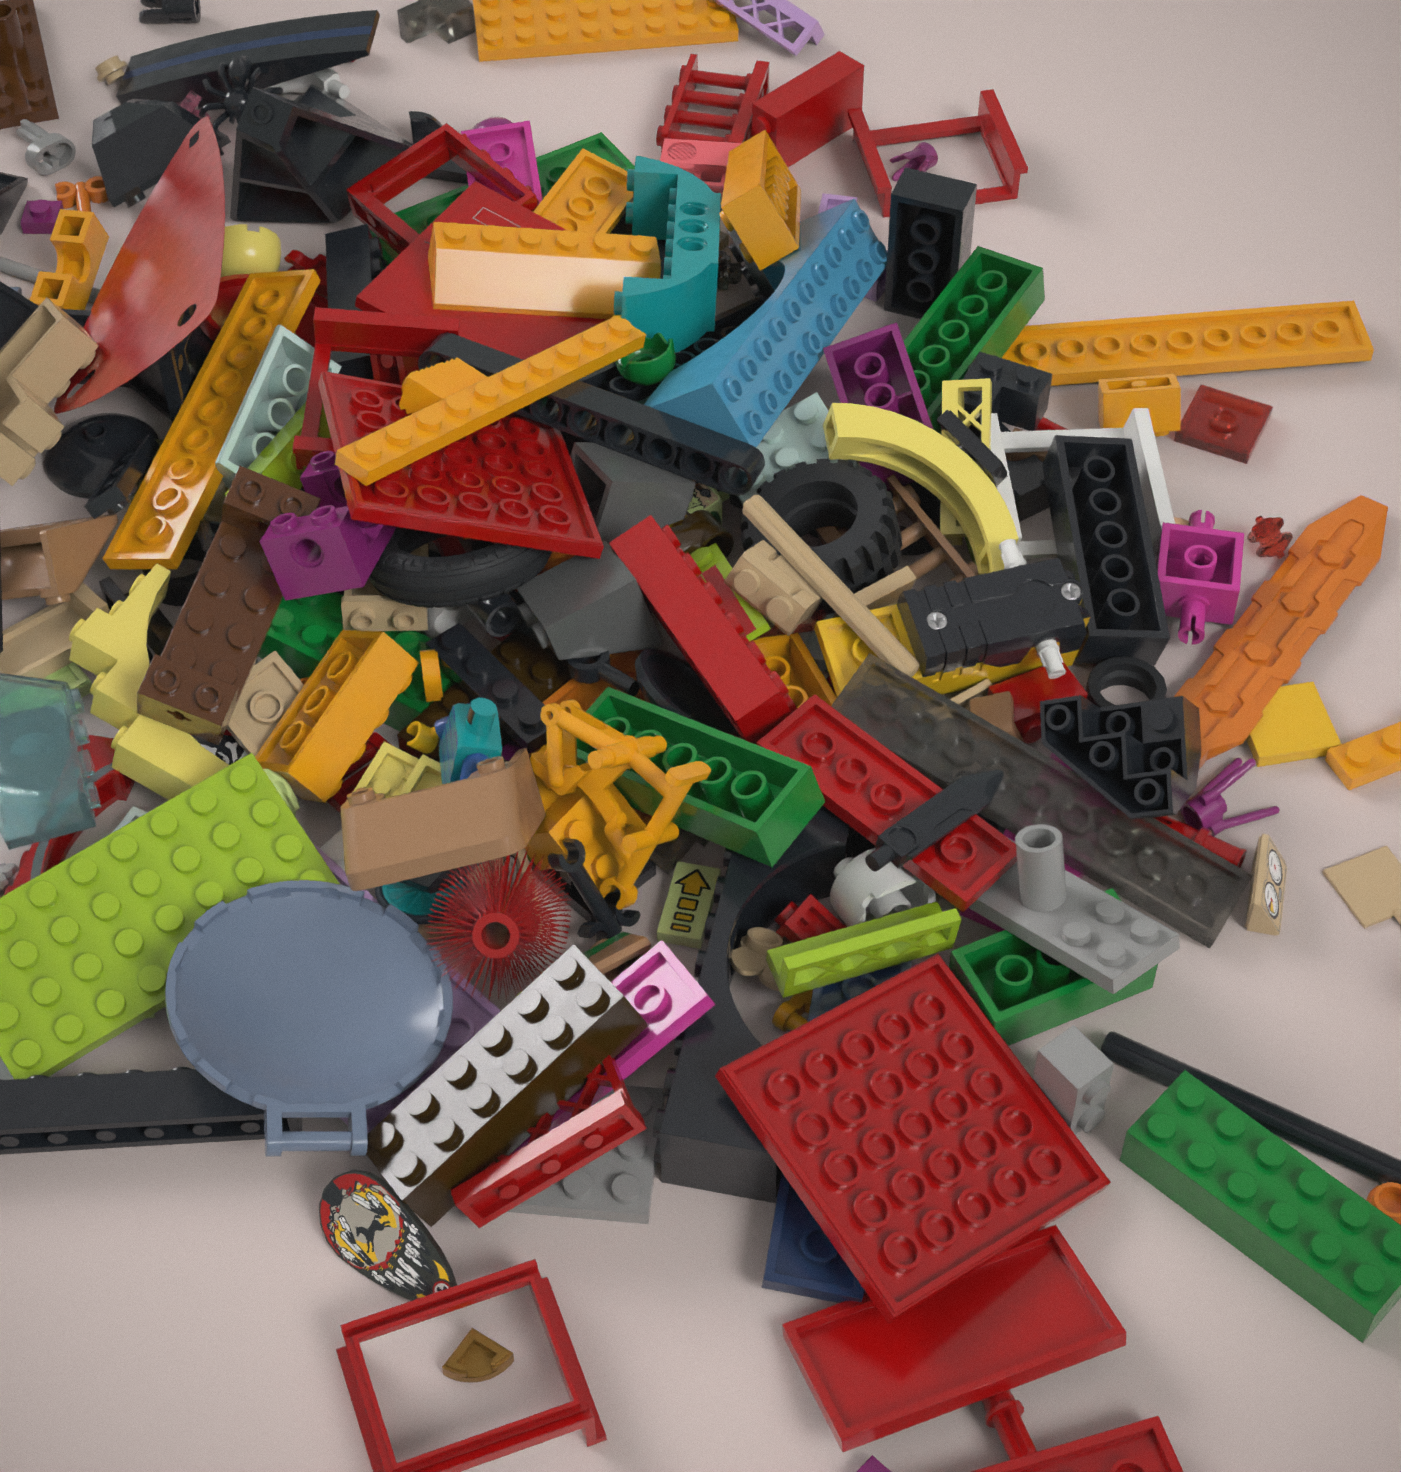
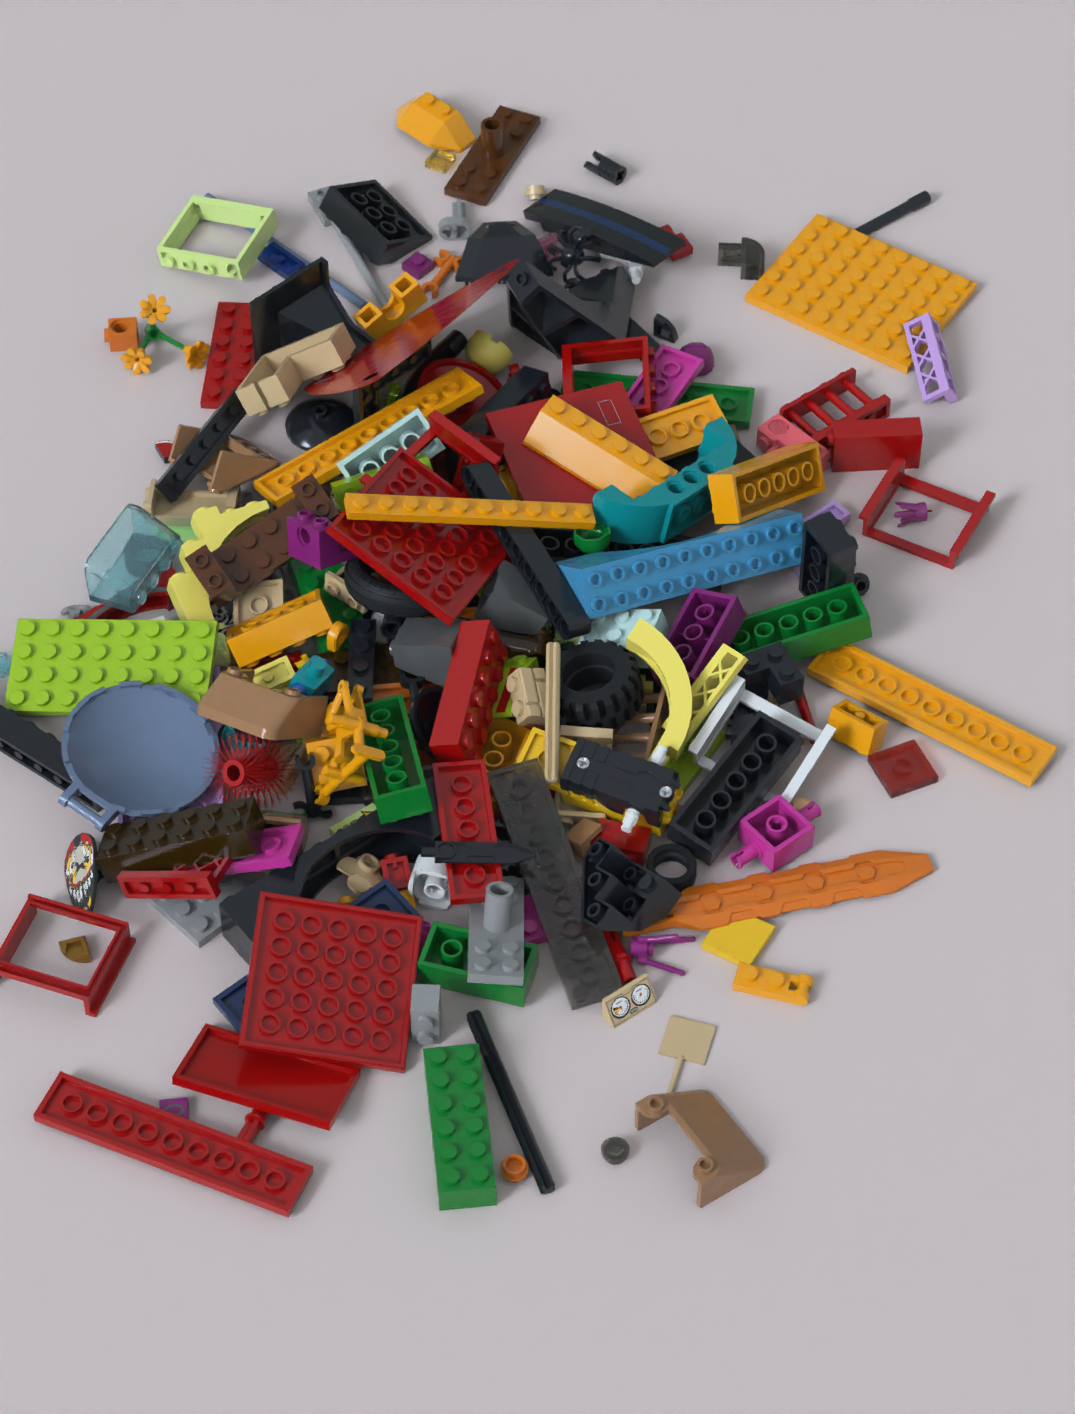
camera: 40 degrees right, 0 degrees up
black plate [84,434,160,519] -> none
light orange brick [399,357,488,414] -> none
lime fence [766,901,962,998] -> none
black plate [937,410,1008,486] -> none
clear red wheel [1247,516,1293,559] -> none

